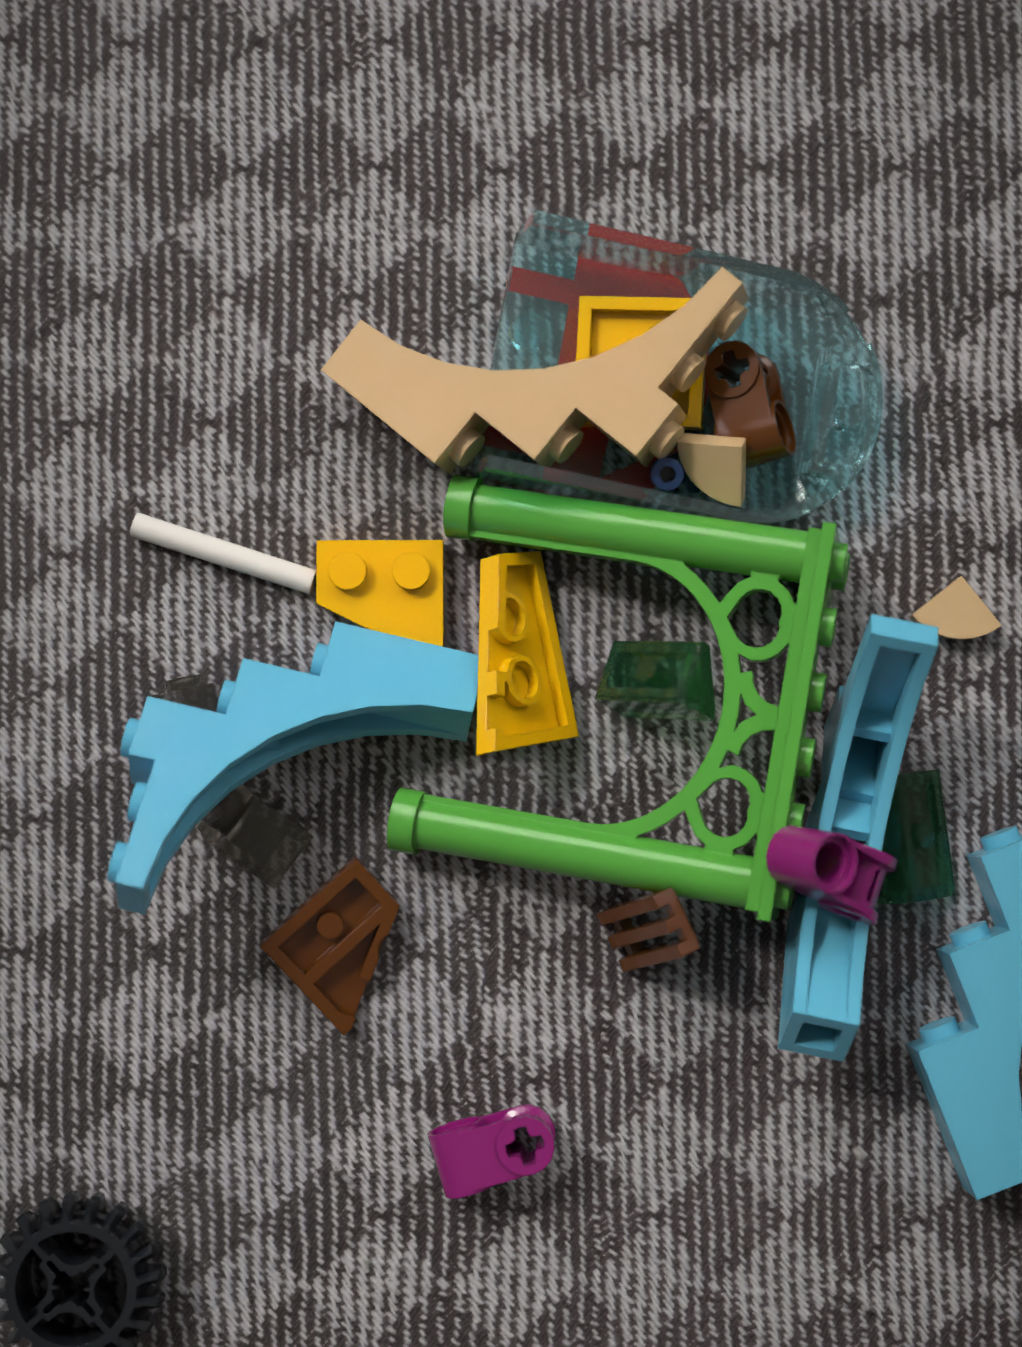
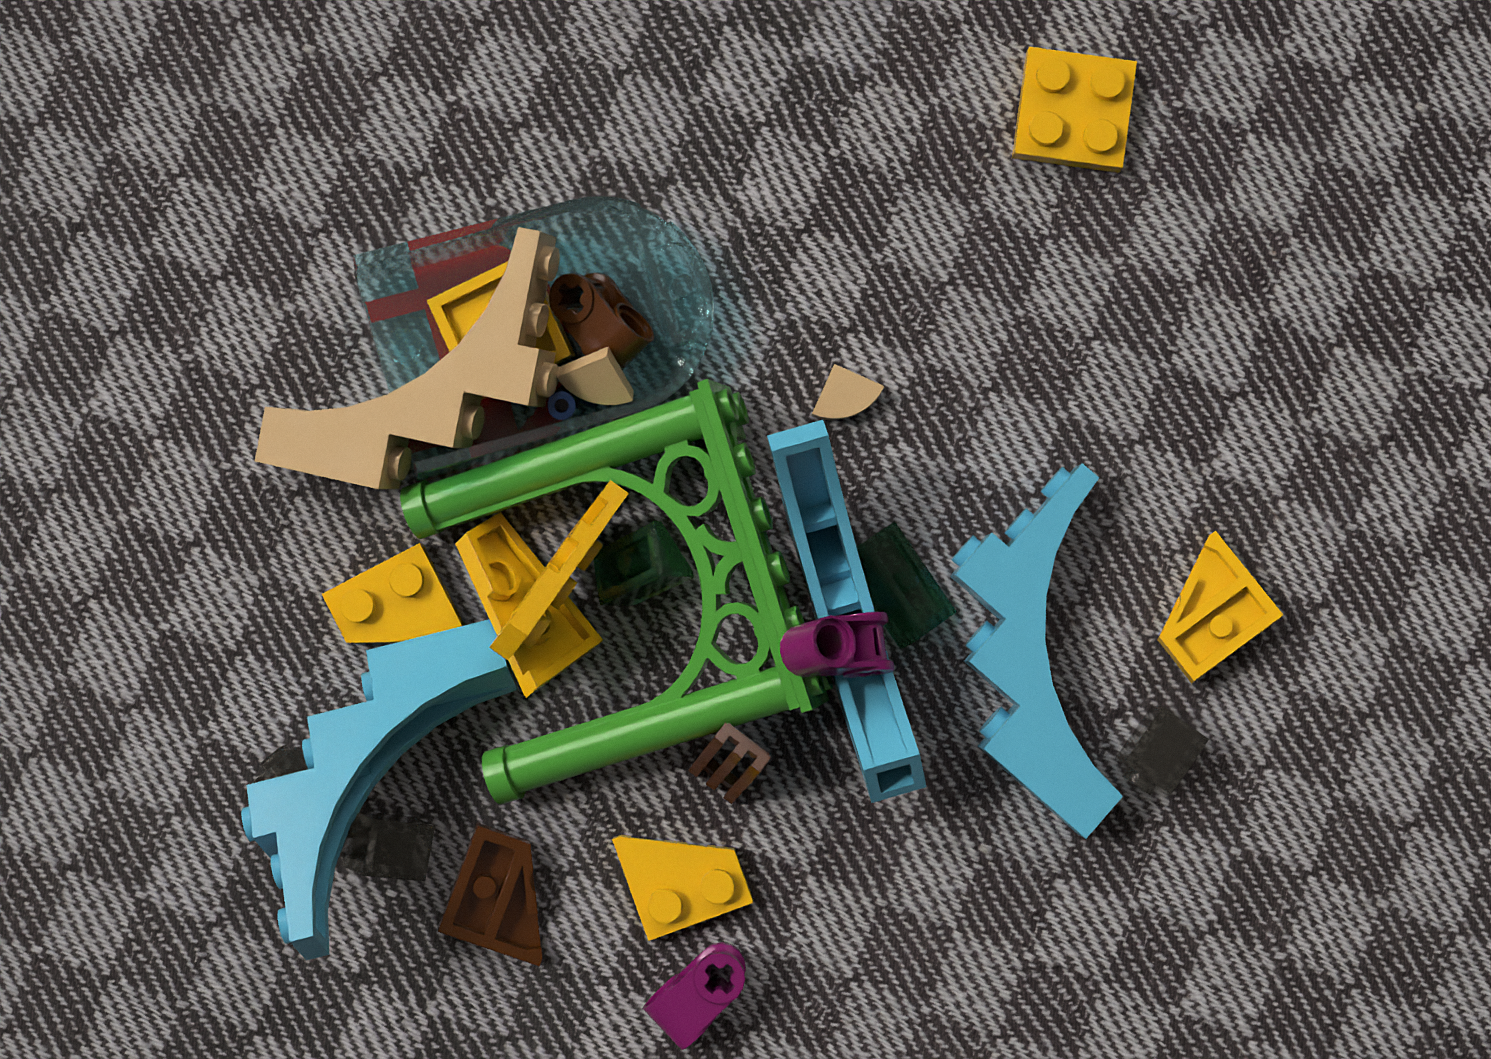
camera: 25 degrees left, 0 degrees up
white bar [130,513,316,594] -> none
none -> yellow wing [489,480,629,660]
none -> yellow wing [612,835,753,941]

